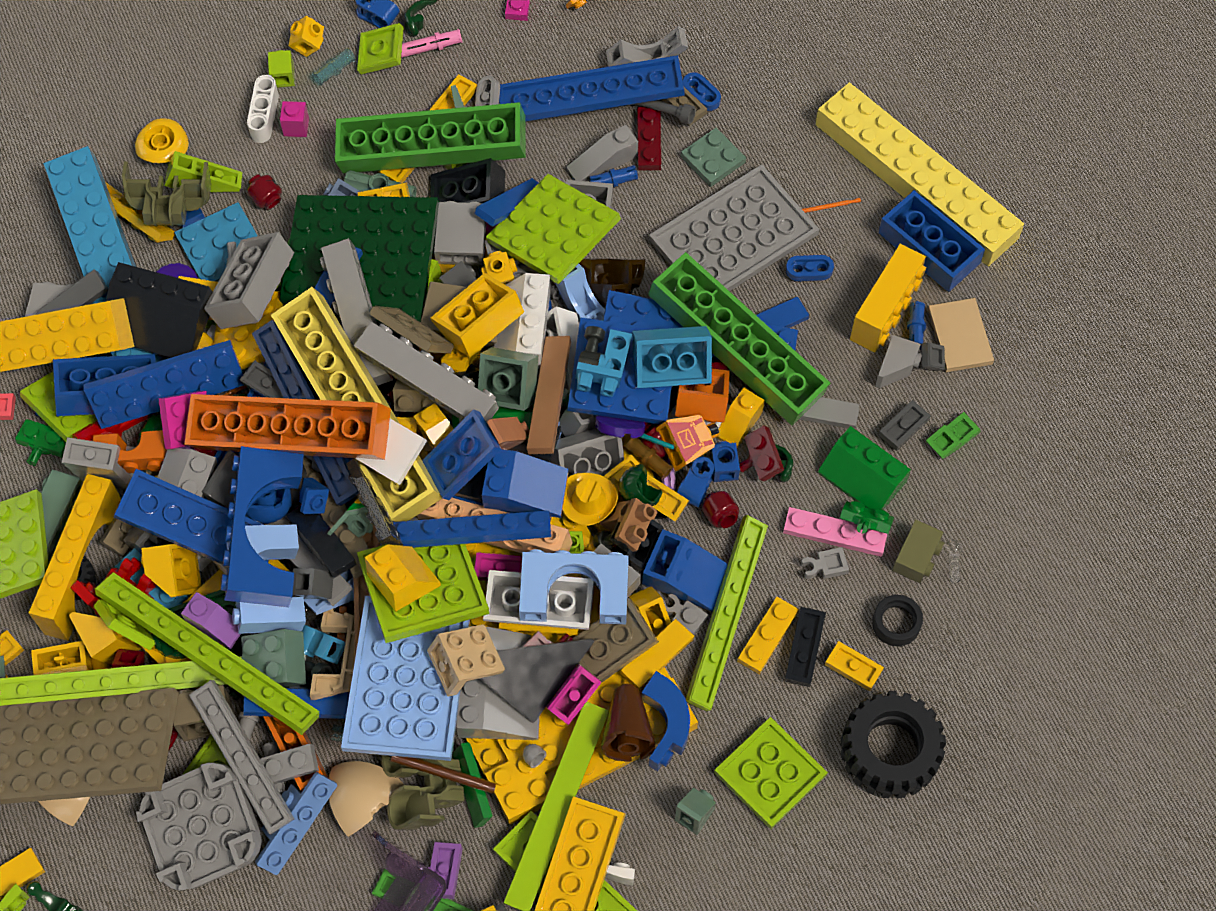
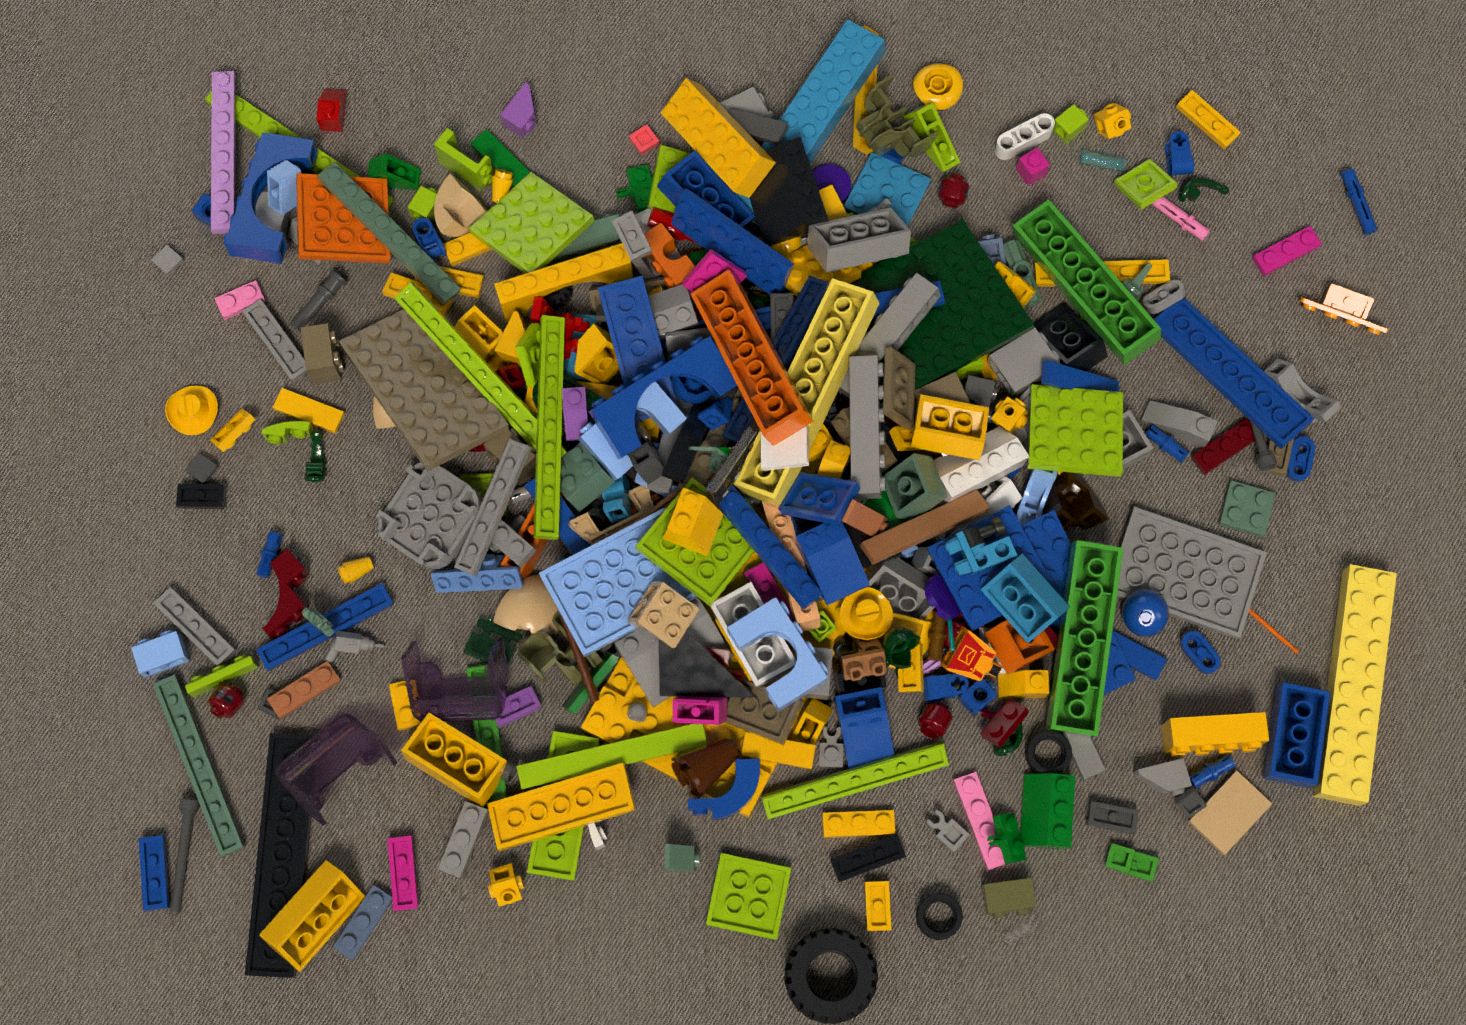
camera: 55 degrees right, 10 degrees up
none -> clear green plate [463,618,523,671]
none -> black tyre [1025,730,1072,774]
none -> blue cylinder [1121,589,1169,637]

